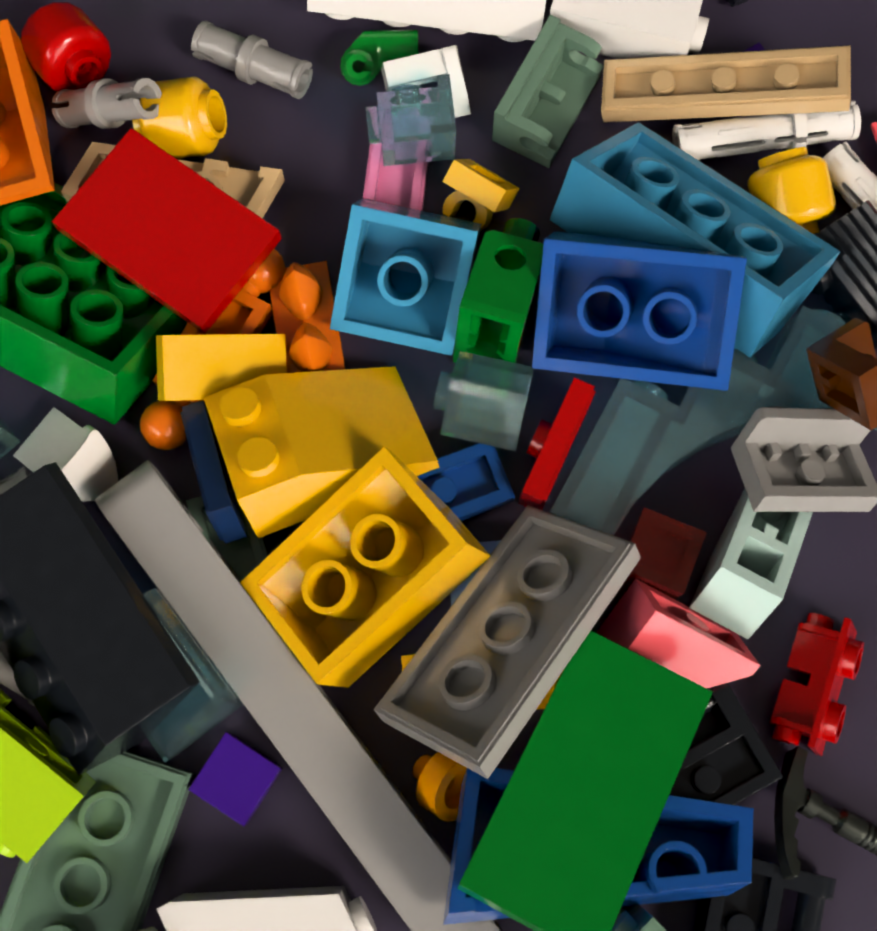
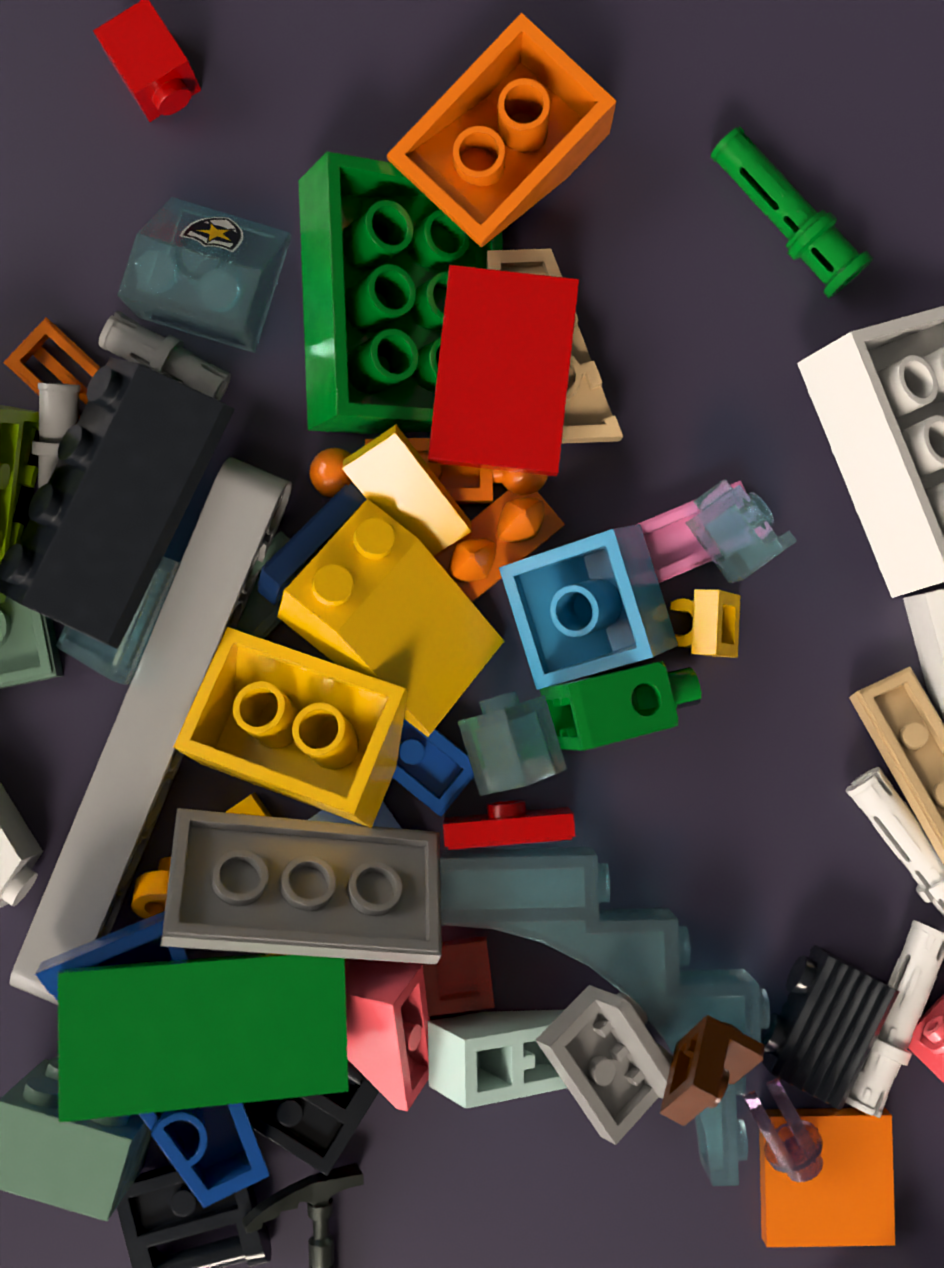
camera: 55 degrees right, 10 degrees up
white tile [13,407,118,502] -> none
red head [20,2,112,92] -> none
light grey pin [52,78,162,129] -> none
yellow head [132,76,227,159] -> none
dark purple tile [188,732,283,827] -> none
light grey pin [191,20,313,99] -> none
green arm [340,29,418,86] -> none
white tile [381,45,471,118] -> none
sand green hinge [492,15,604,168] -> none
blue slope [532,231,747,391] -> none
dark azure slope [550,122,840,358] -> none
yellow head [747,147,836,234] -> none
red hinge [769,613,864,756] -> none

